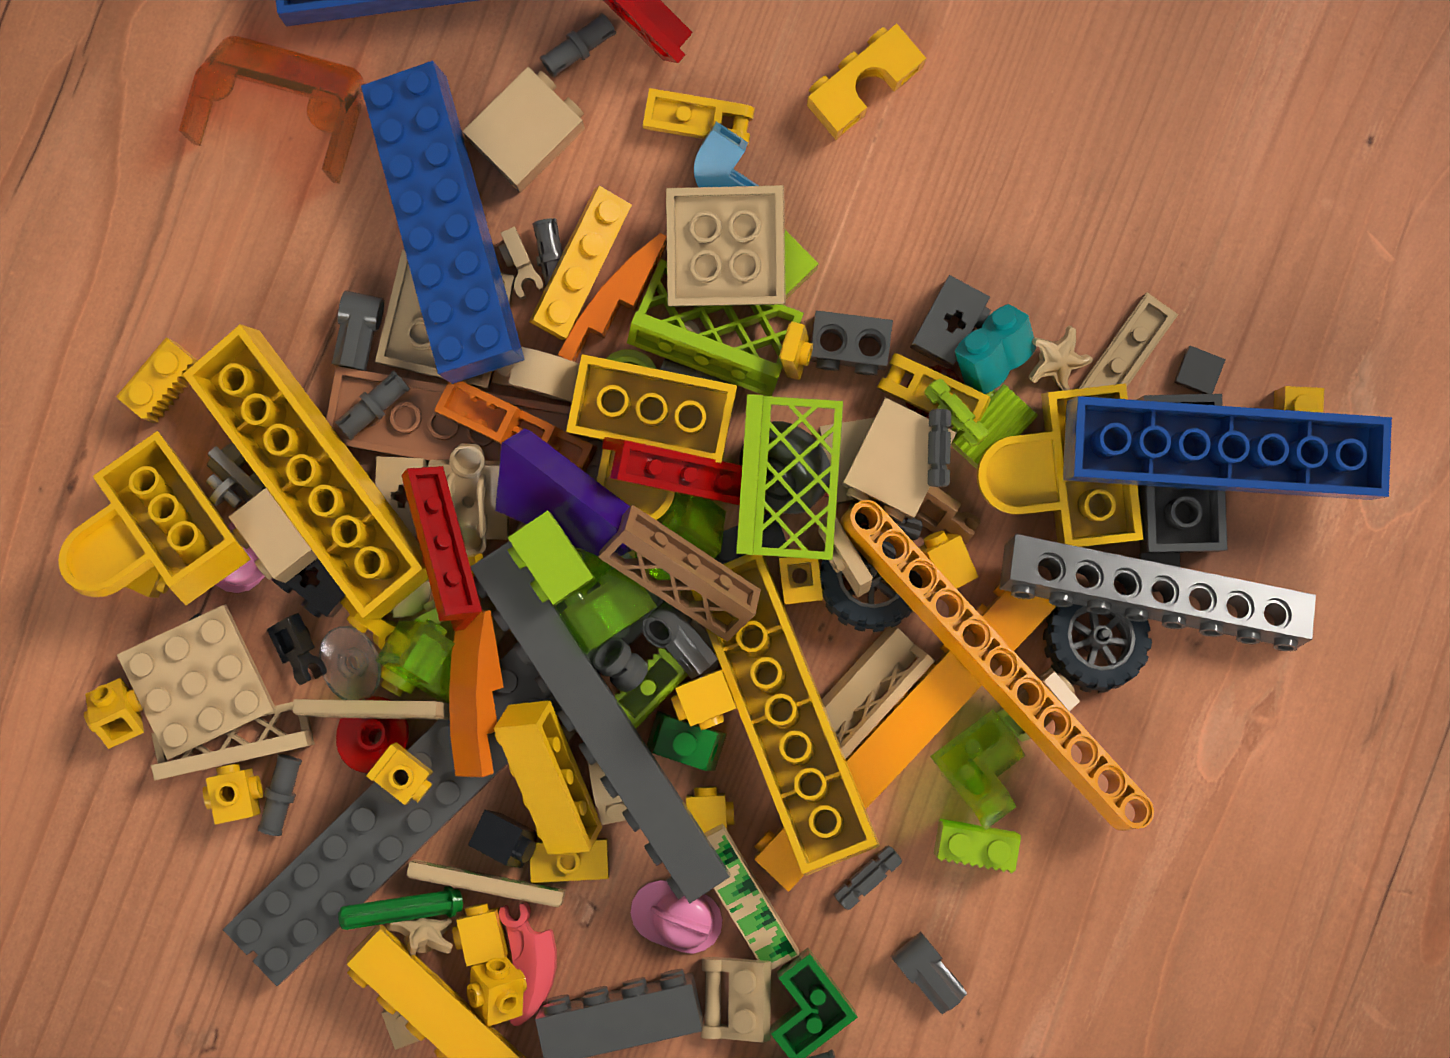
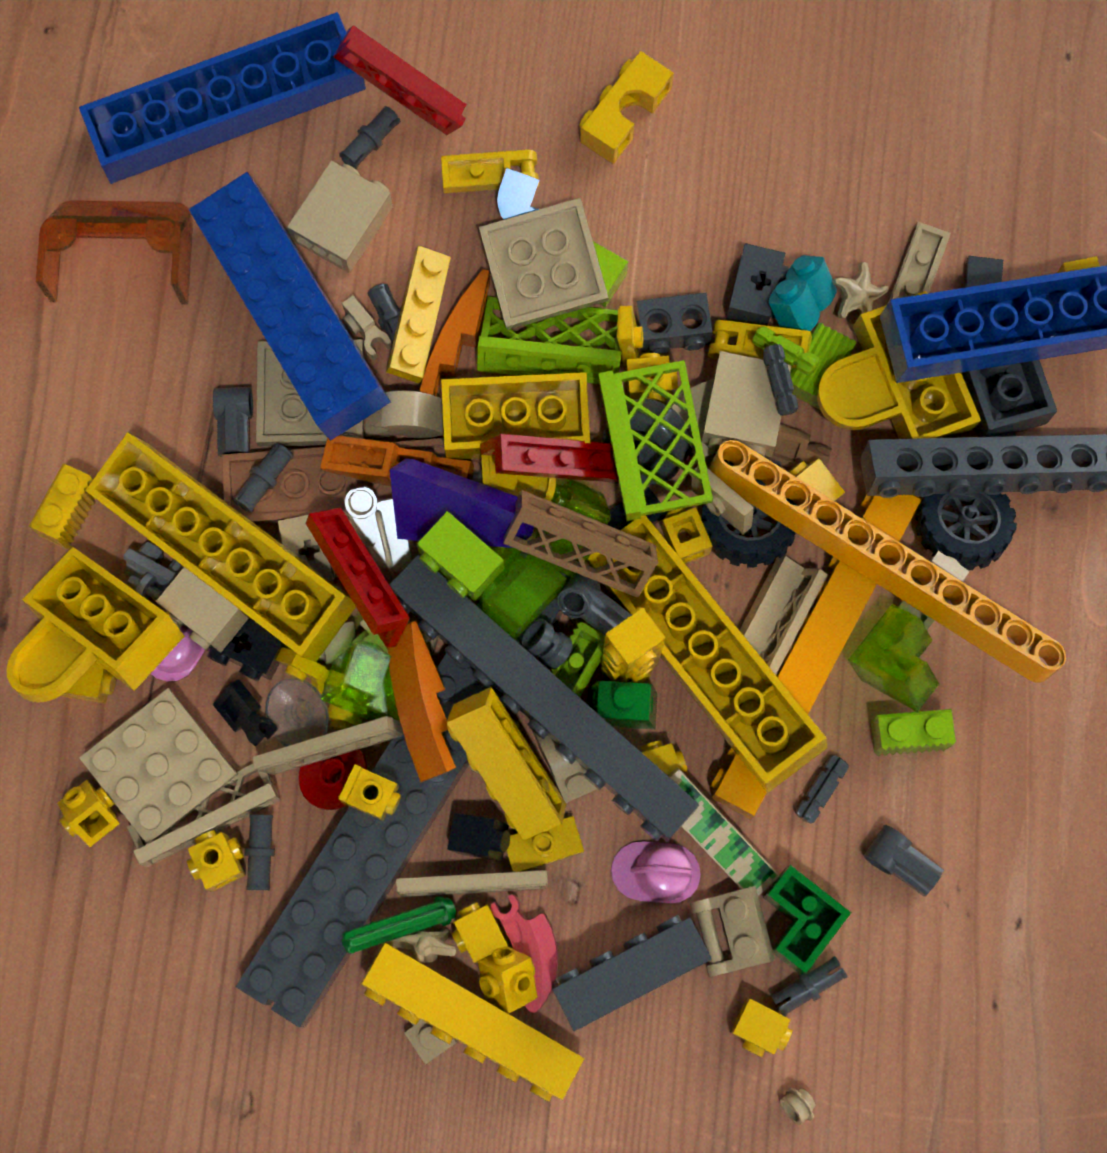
camera: 15 degrees left, 10 degrees down
none -> yellow brick [625,353,678,403]

